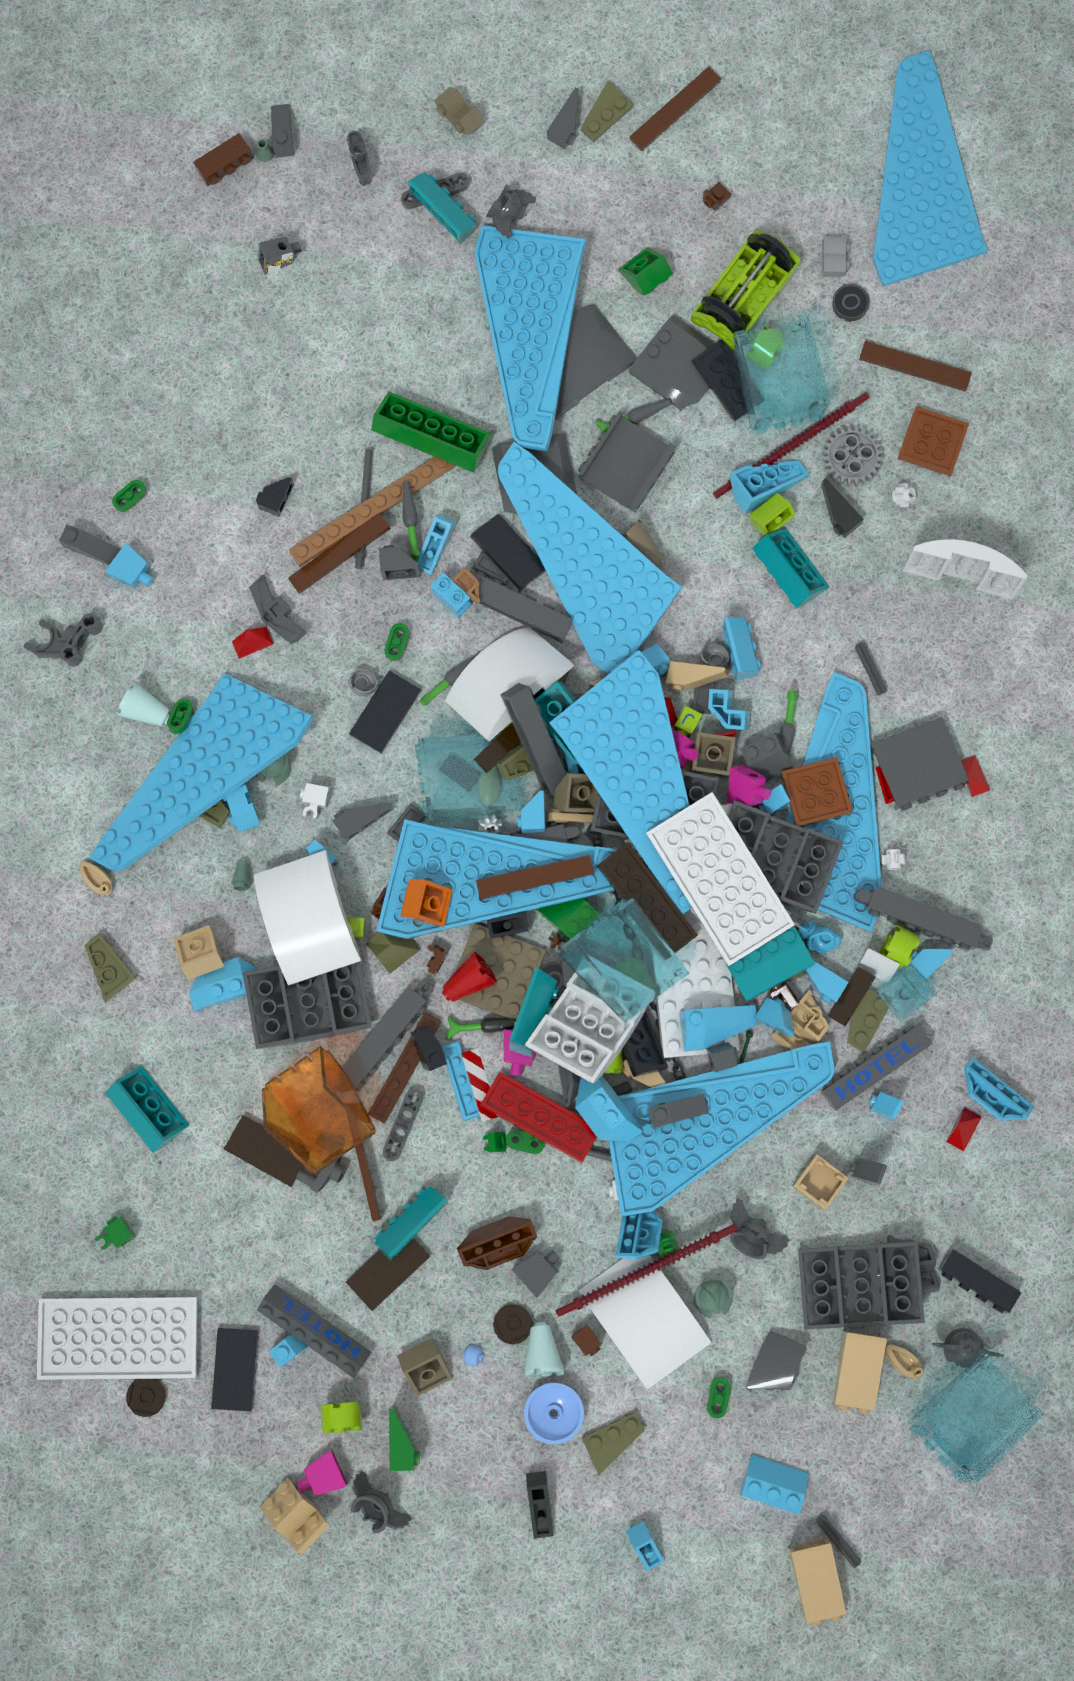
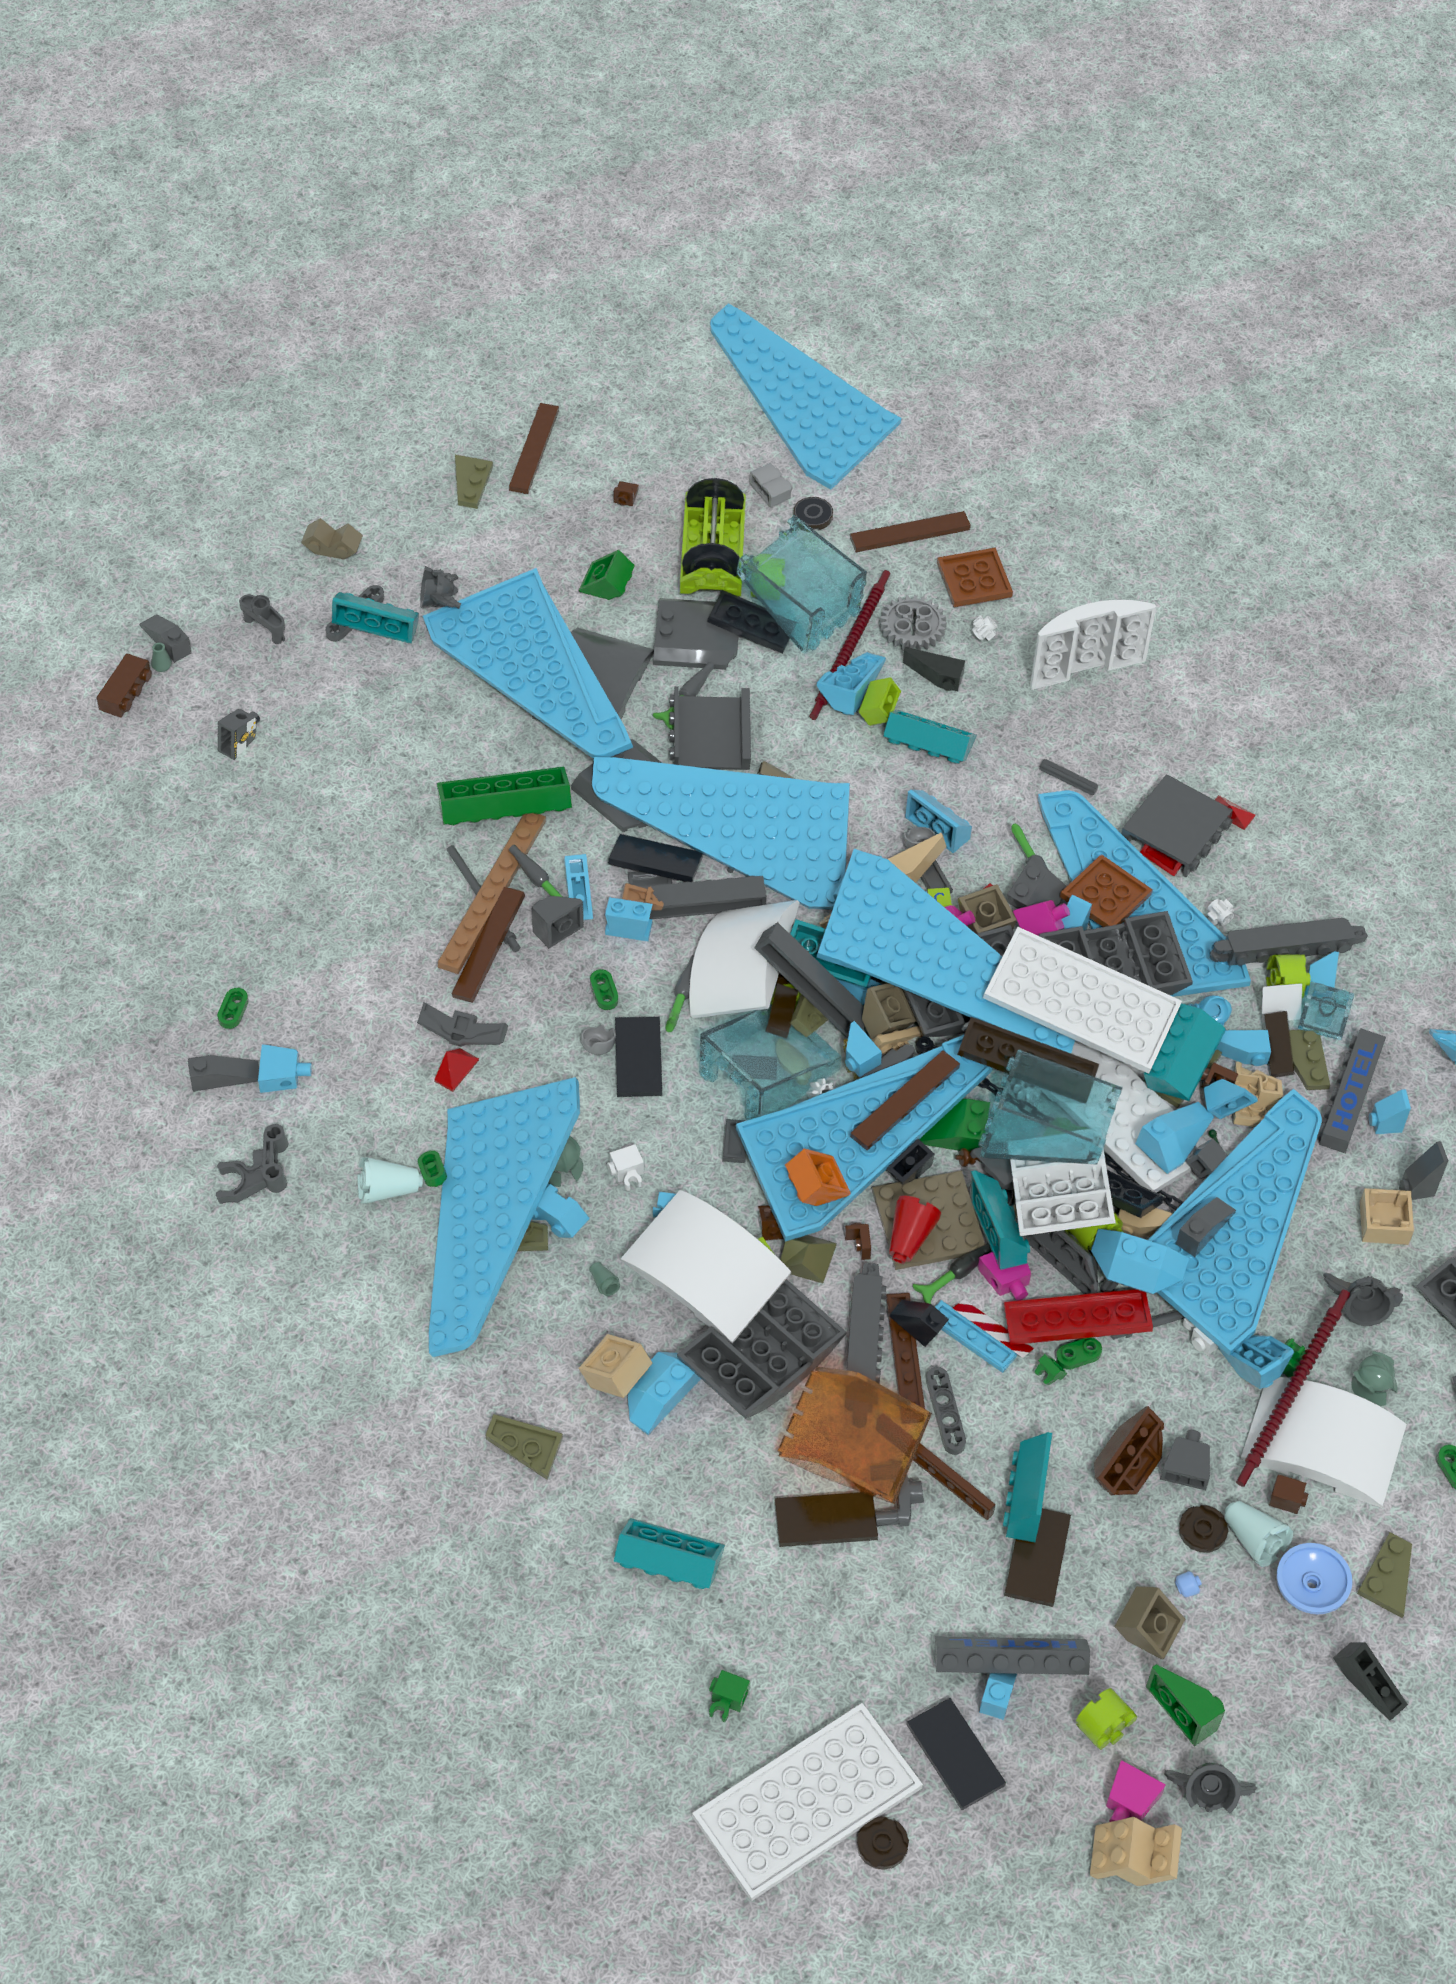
camera: 40 degrees left, 25 degrees down
tan arm [79,861,112,895] -> none
black slope [256,477,294,517] -> none
dark grey slope [332,803,394,841] -> none
dark grey slope [547,87,579,149] -> none
medium azure brick [708,689,751,730] -> none

